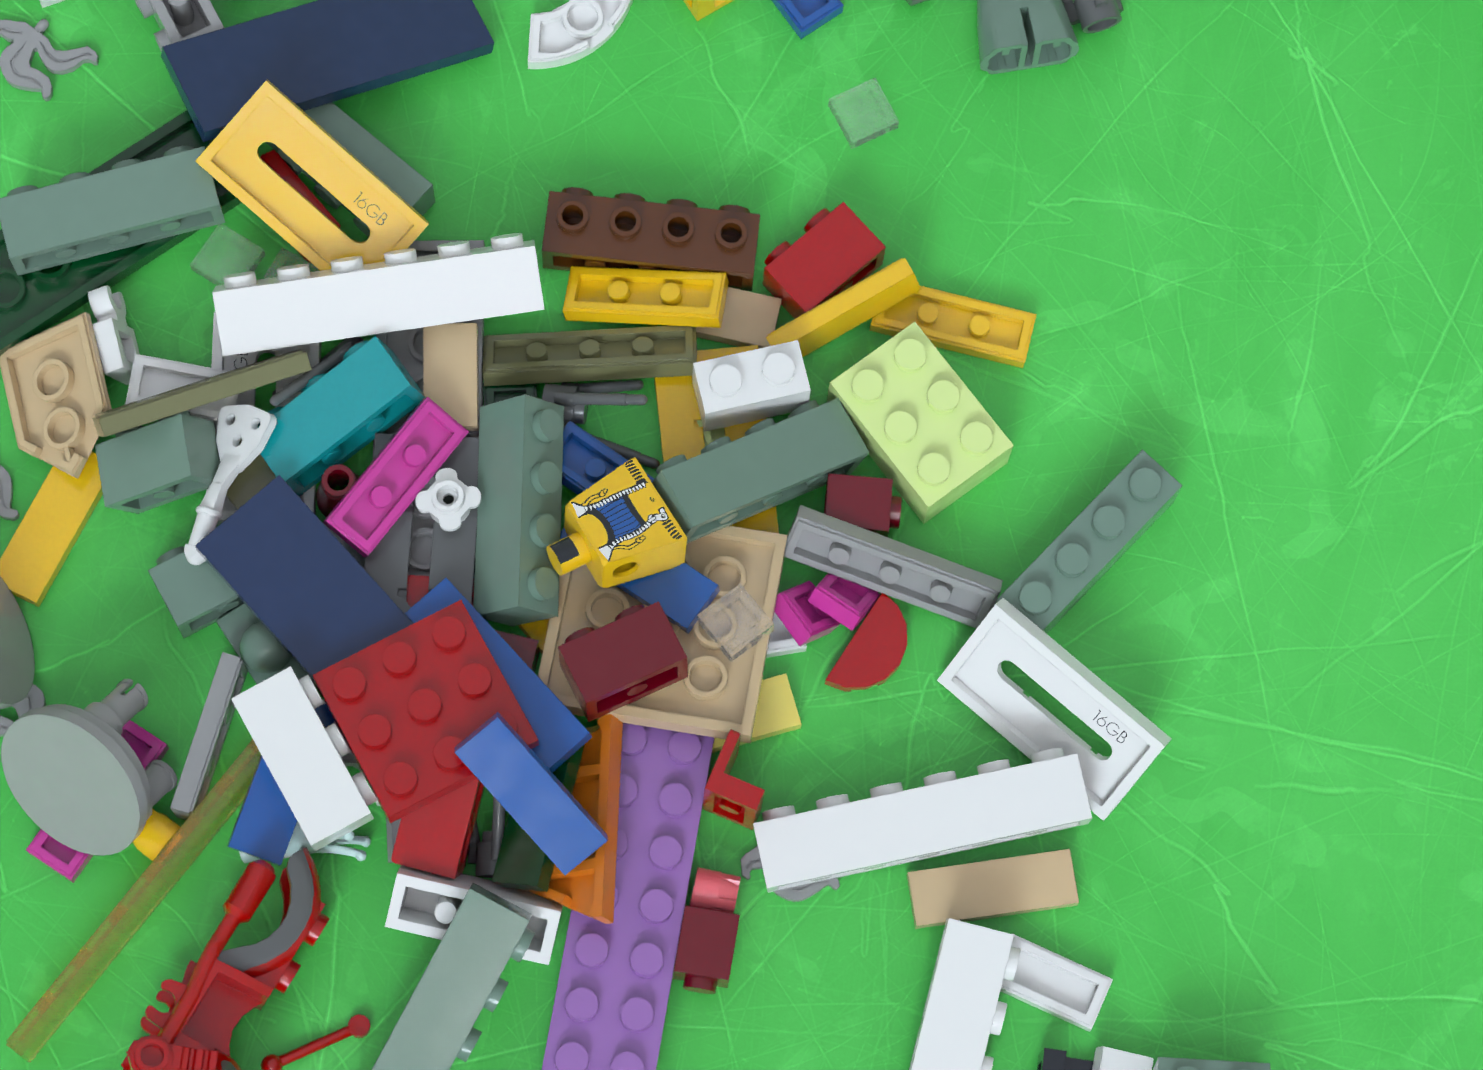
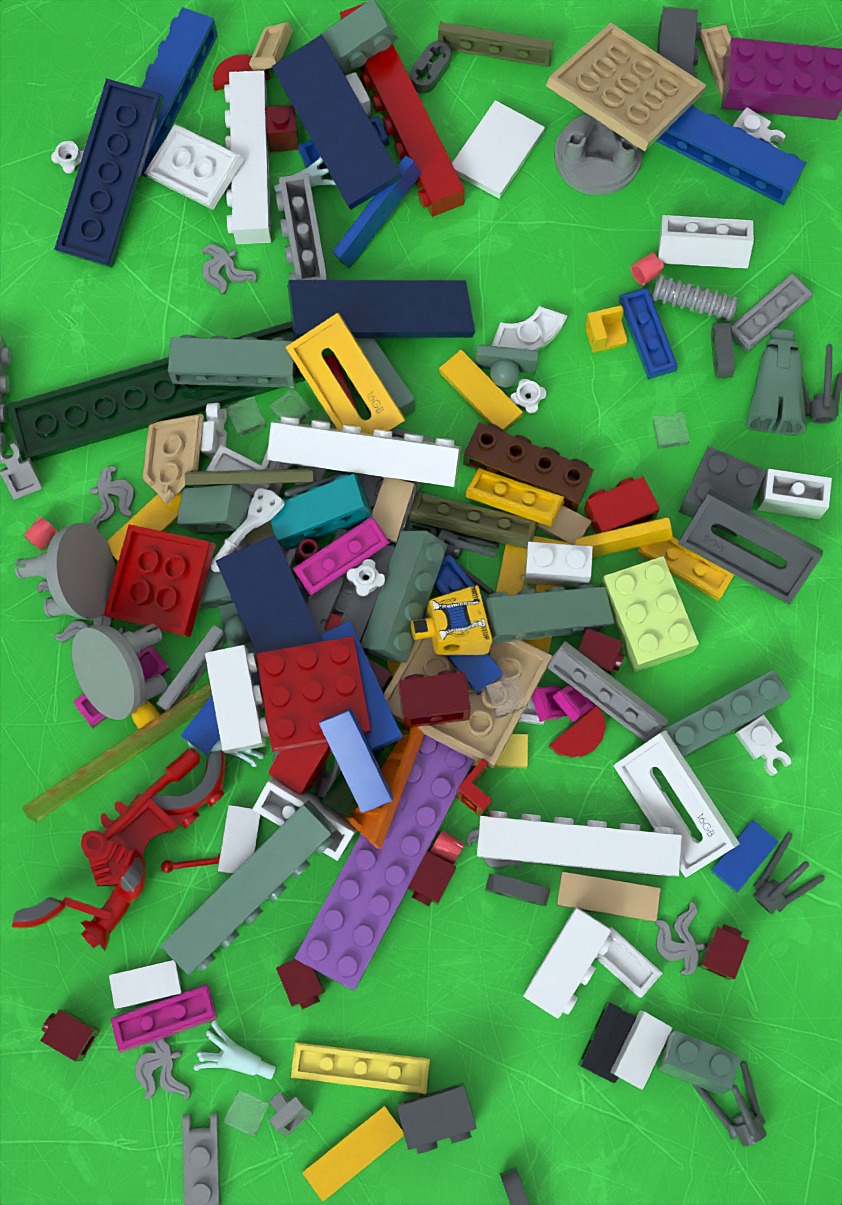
camera: 25 degrees right, 0 degrees up
none -> red plate [103,524,216,637]
none -> white tile [218,805,260,874]
none -> clear tile [226,396,266,437]
none -> yellow tile [439,350,523,432]
none -> sand green tile [475,345,538,388]
none -> dark grey beam [485,874,550,906]
none -> white plate [510,379,546,413]
none -> light grey piece [655,902,705,976]
none -> dark grey piece [678,489,823,604]
none -> dark grey brick [679,446,766,536]
none -> dark red brick [698,924,749,980]
none -> blue tile [710,820,779,893]
none -> white plate [735,714,791,776]
none -> dark grey plant [752,832,825,914]
none -> white brick [758,469,832,520]

